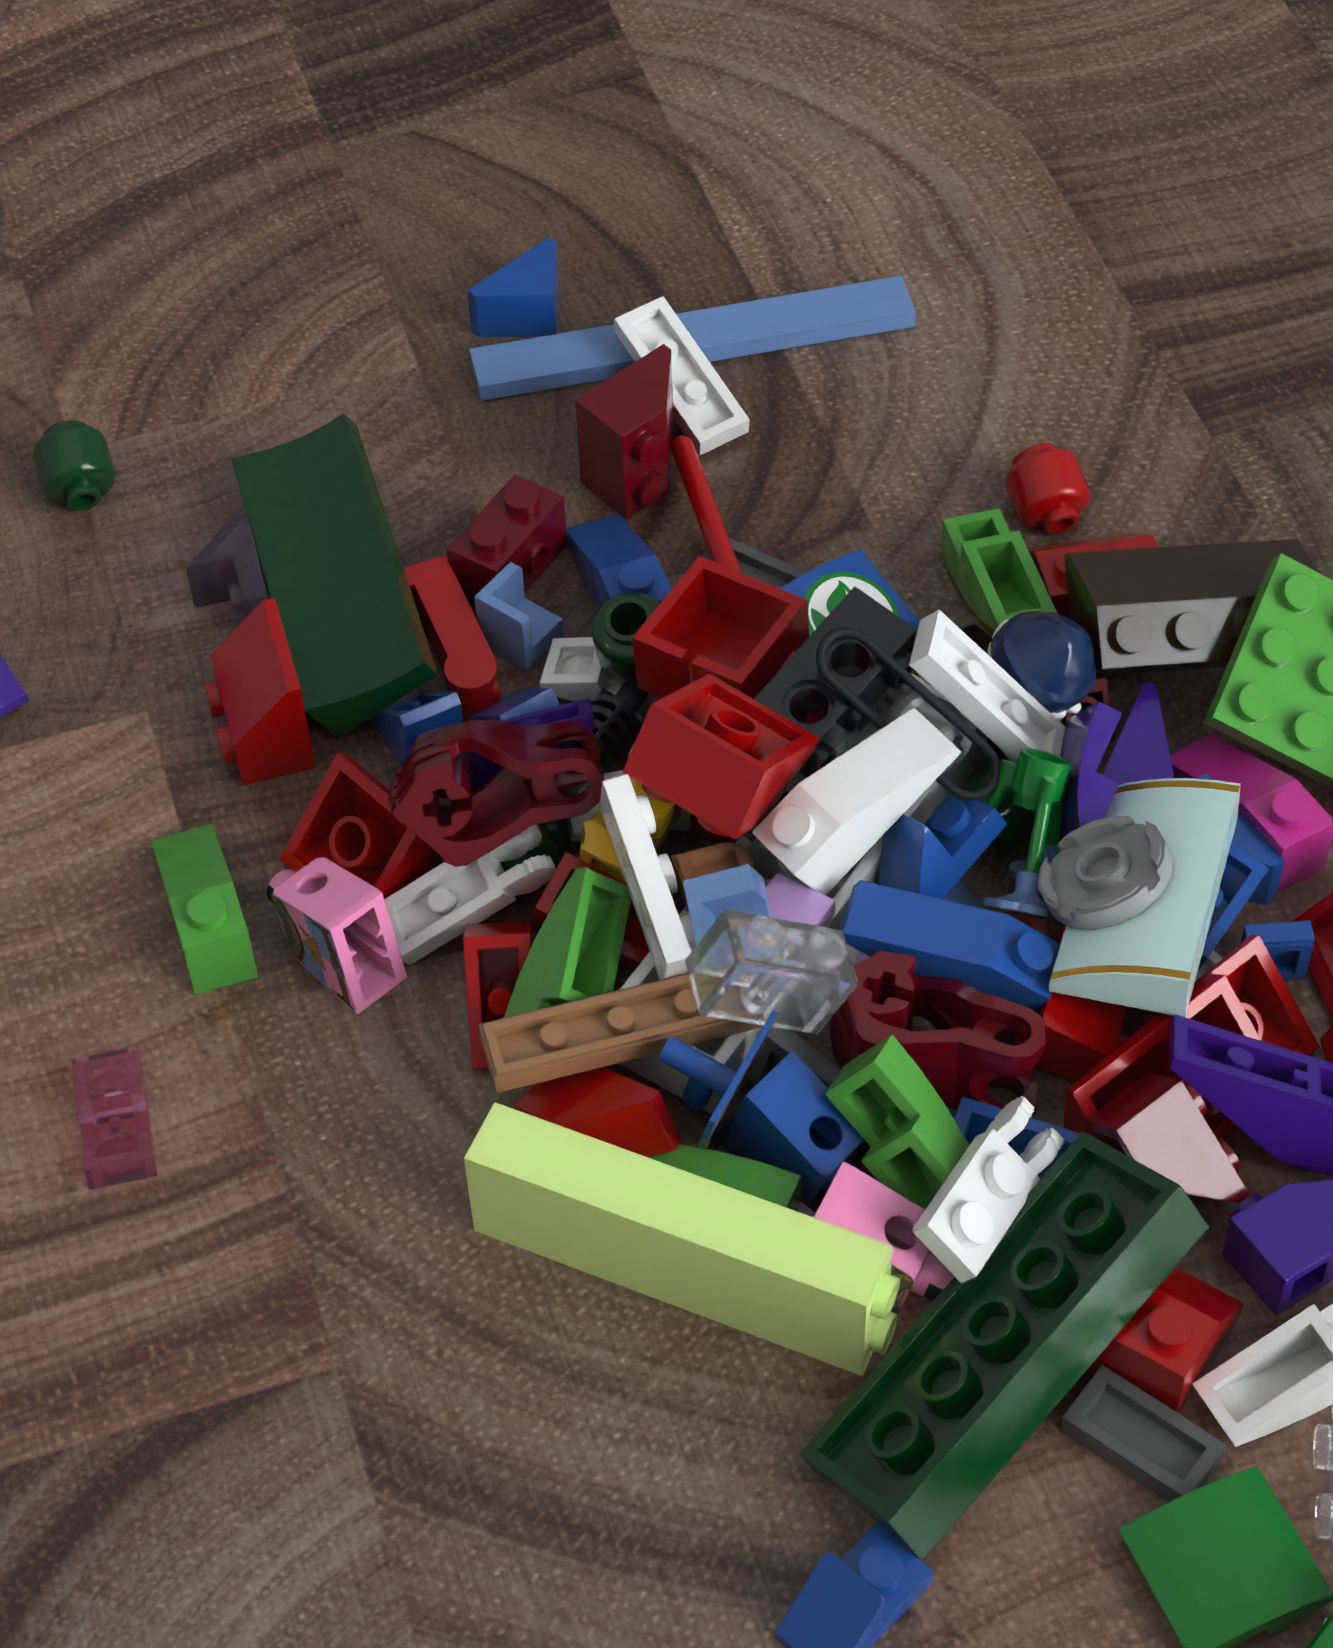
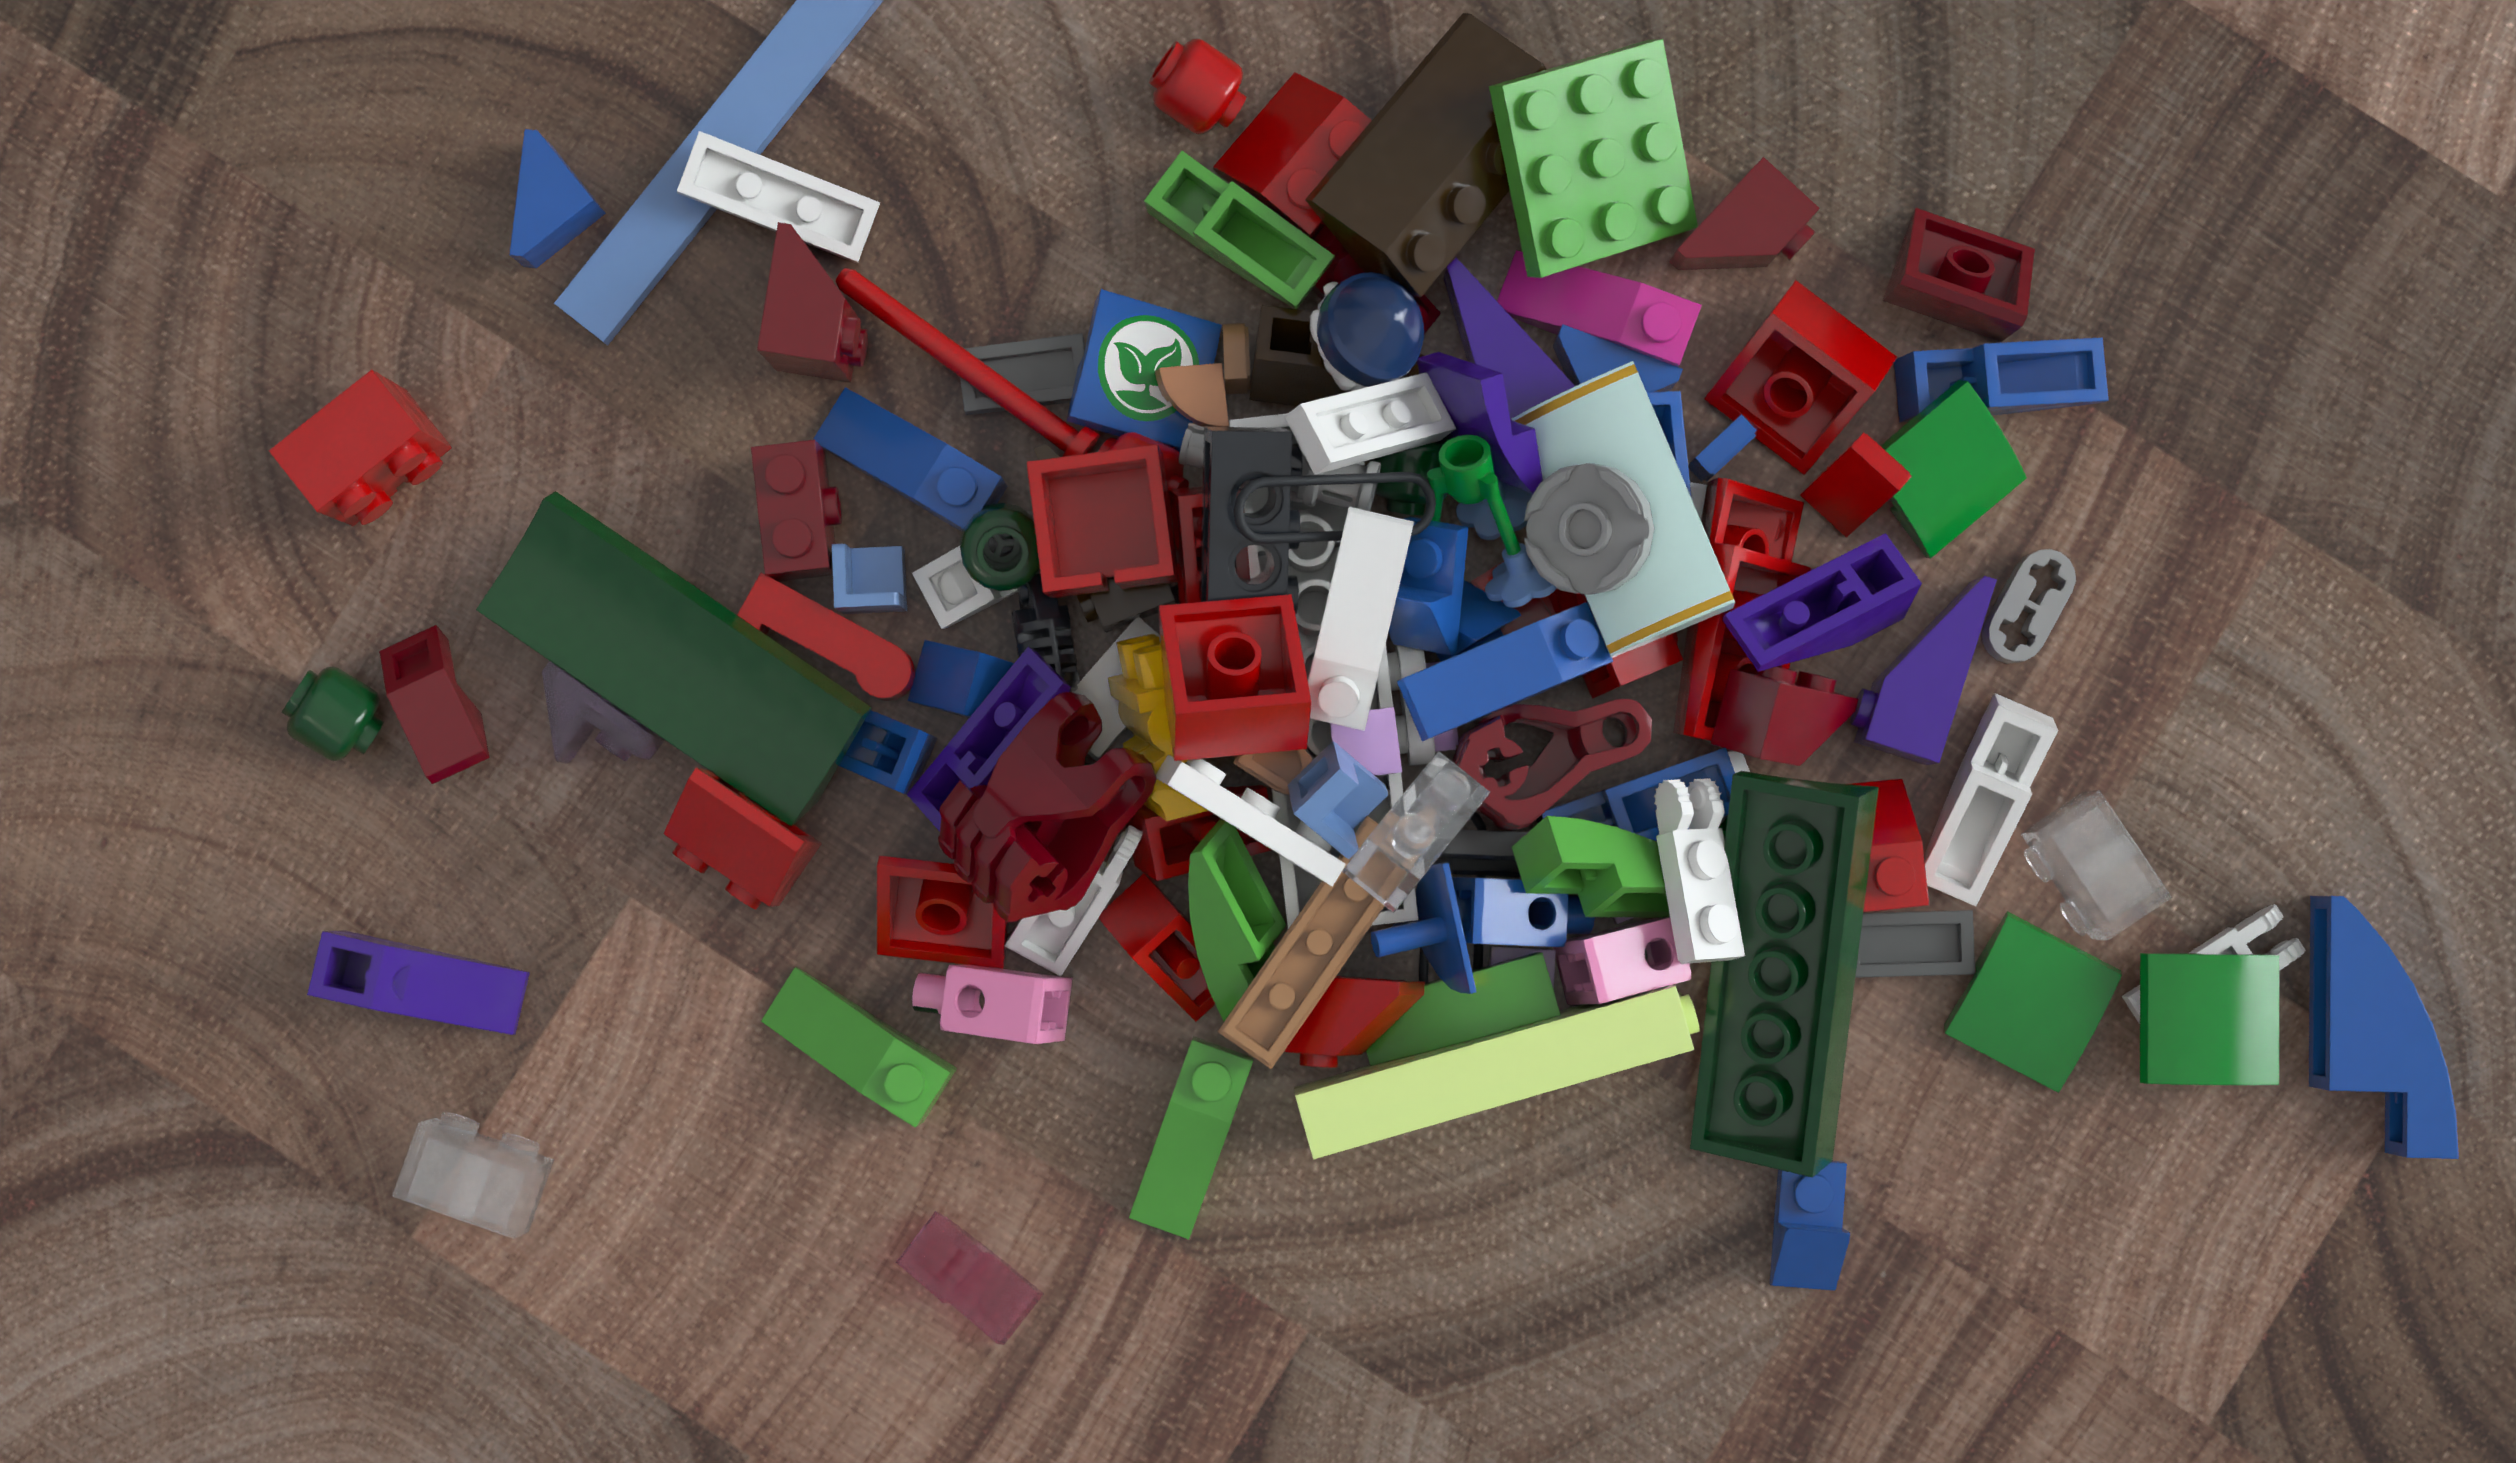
camera: 40 degrees left, 35 degrees up
none -> red piece [269,369,452,526]
none -> dark red slope [379,625,490,784]
none -> bright green slope [1129,1036,1253,1239]

